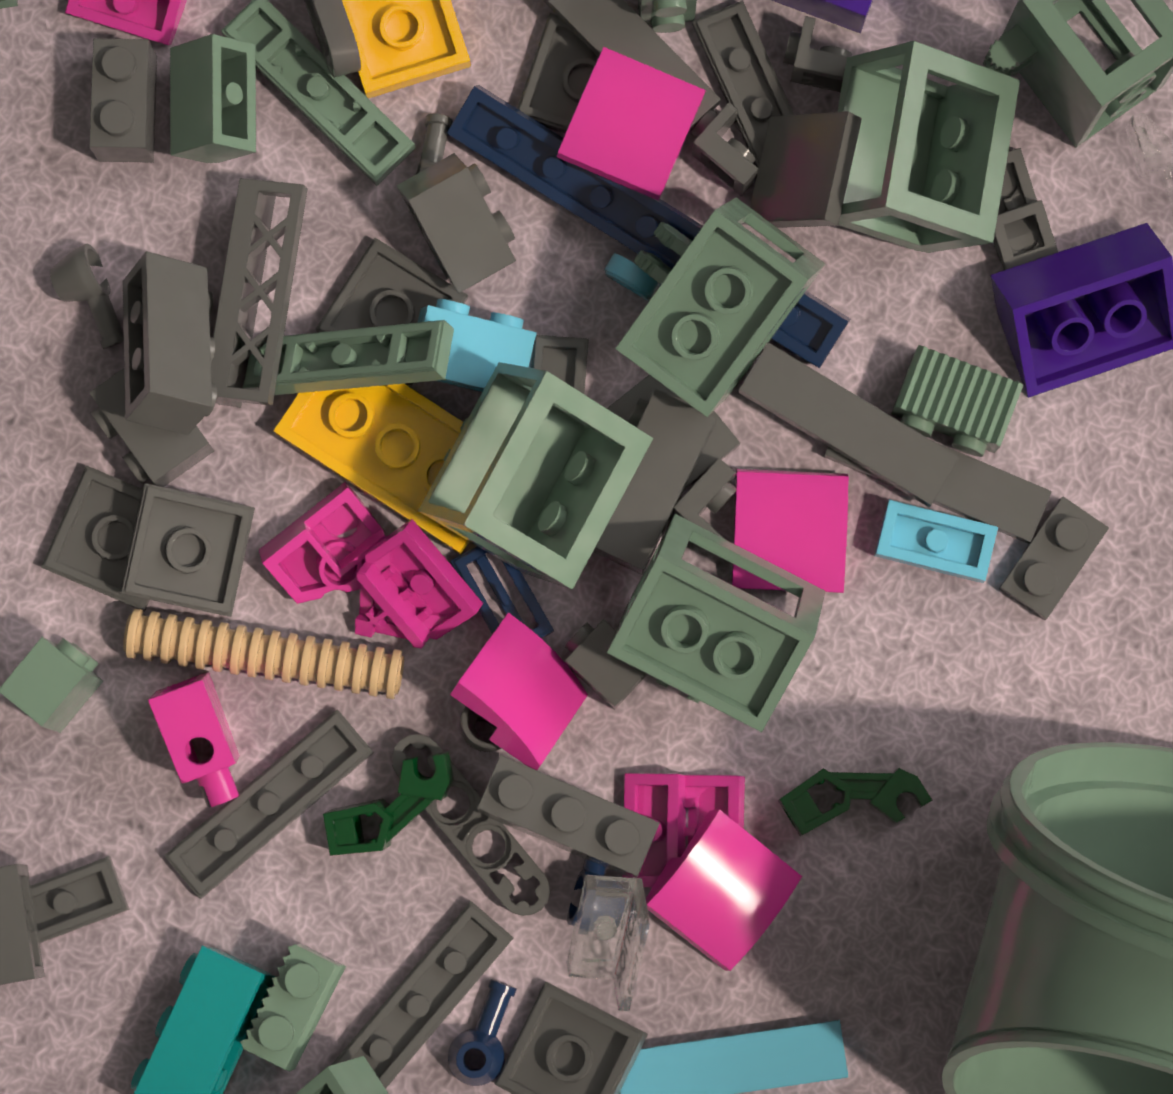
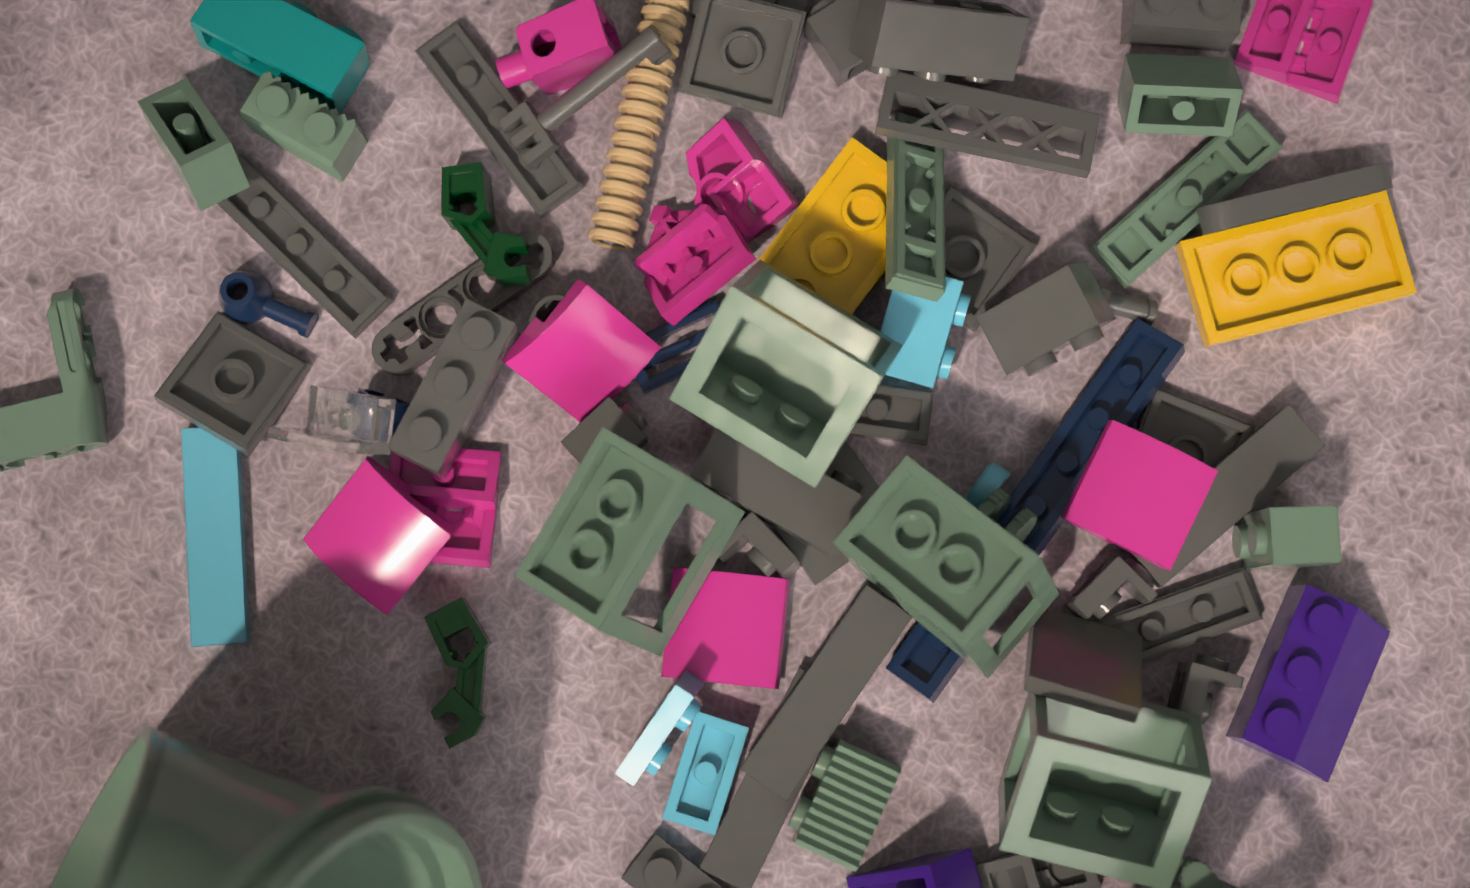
camera: 90 degrees right, 0 degrees up
none -> dark grey hinge [498,24,673,168]
none -> plate [615,670,704,786]

